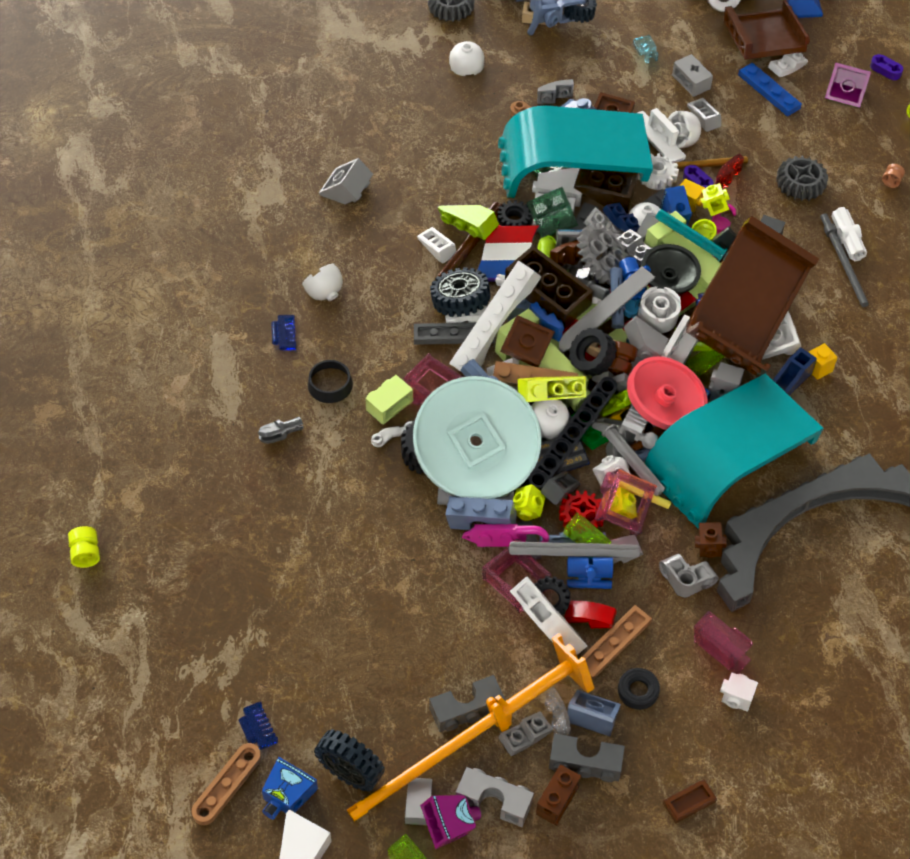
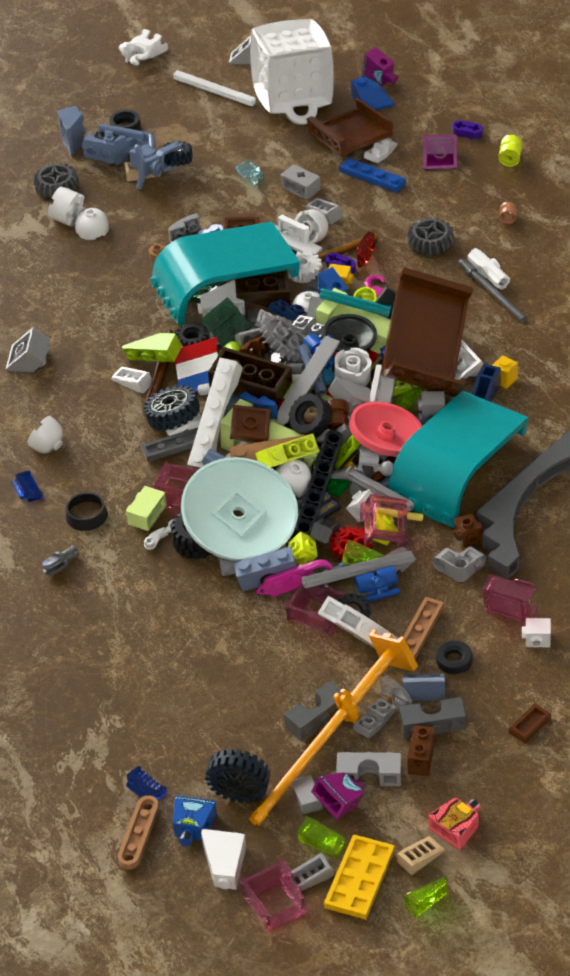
camera: 15 degrees left, 10 degrees down
red slope [565,601,617,629] -> none
neon yellow brick [701,183,730,216] -> none
none -> white brick [48,187,85,227]

